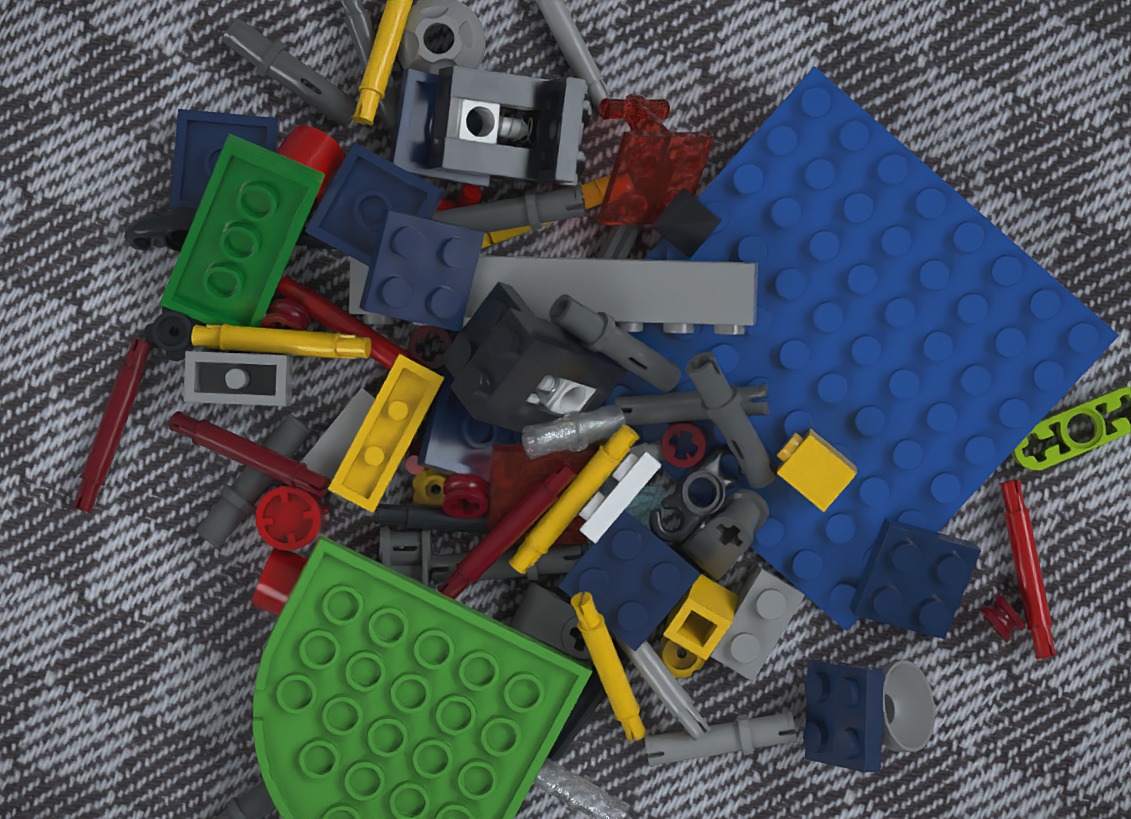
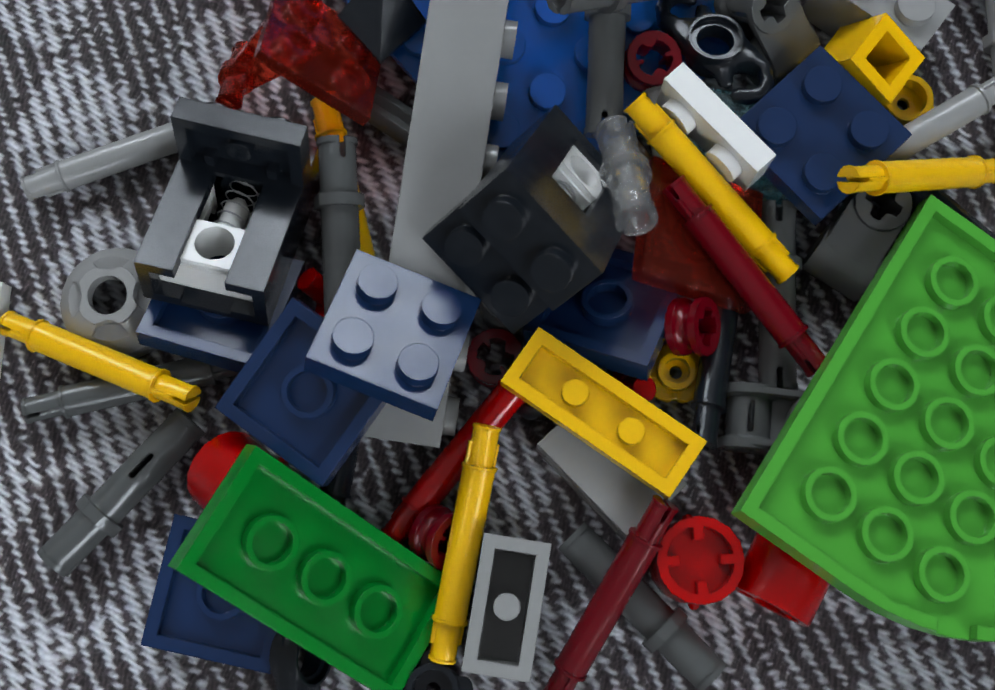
camera: 85 degrees left, 10 degrees down
dark grey pin [549,294,681,393] -> none

